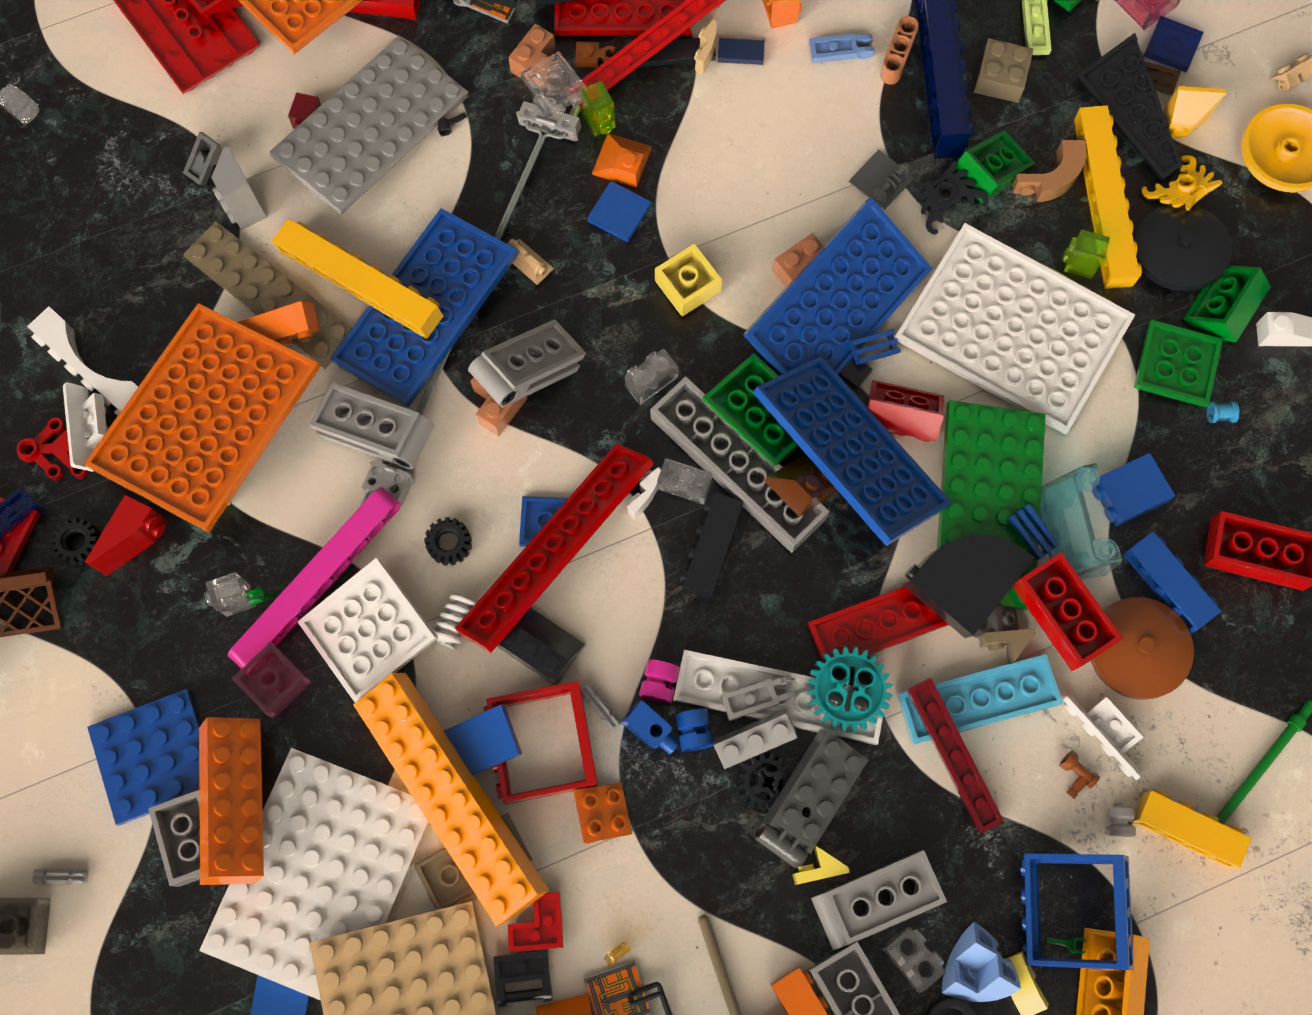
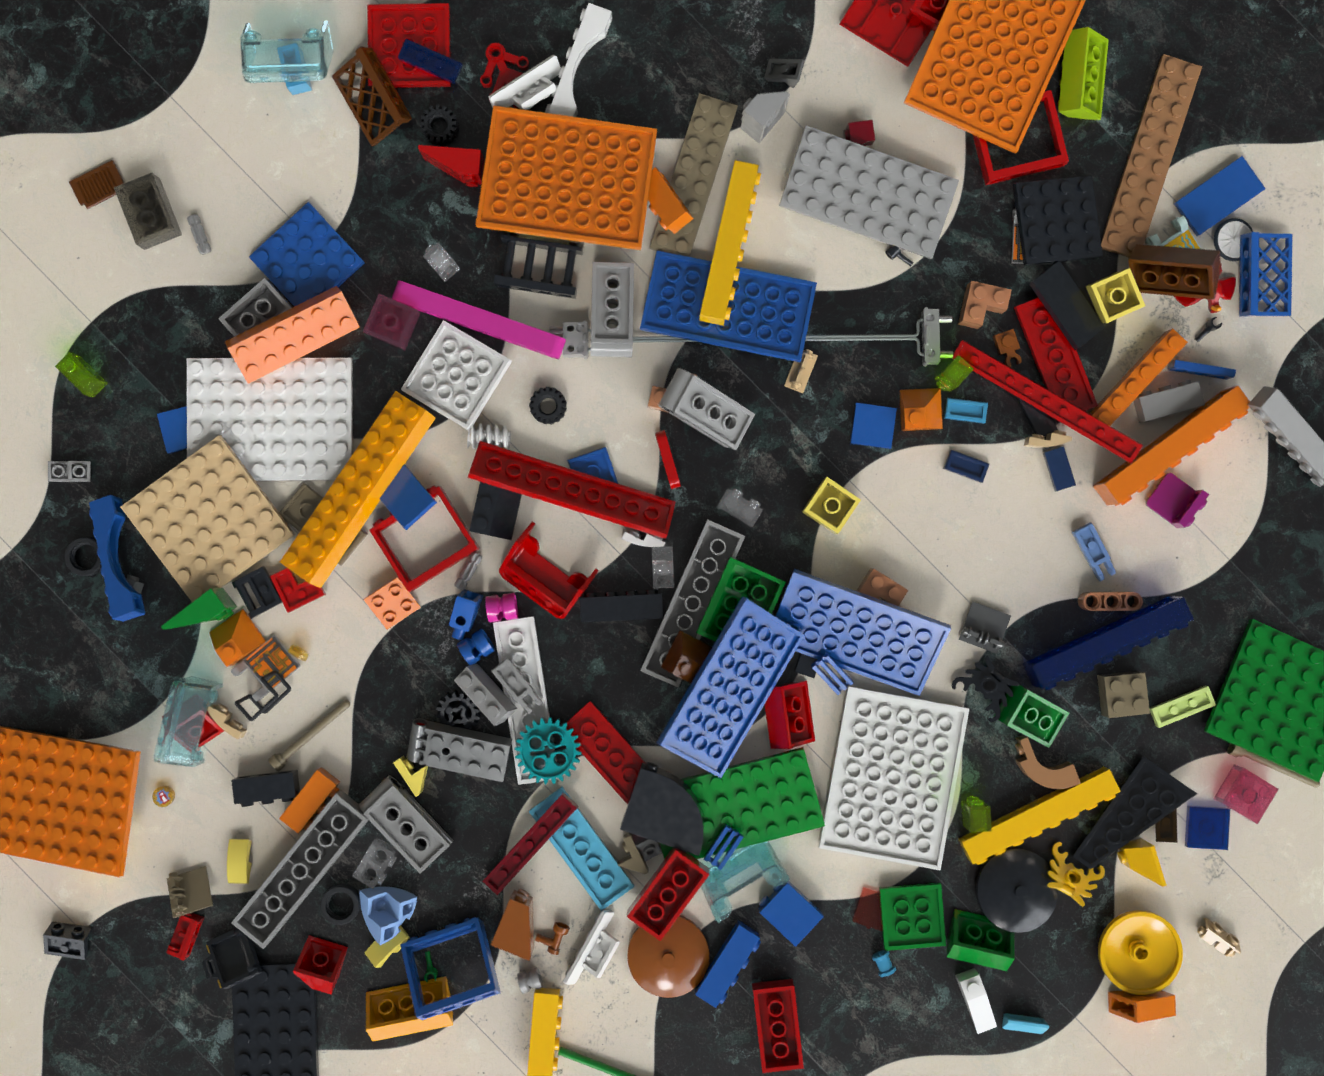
camera: 70 degrees right, 15 degrees up
green hand [245,587,275,606] -> none
clear plate [520,51,587,118] -> none
none -> dark orange slope [491,889,534,961]
none -> black fence [494,233,583,299]
none -> red windscreen [499,521,599,619]
none -> red beam [655,430,681,489]
none -> clear red piece [852,887,882,931]
none -> dark blue tile [943,450,989,483]
none -> dark azure tile [944,398,988,424]

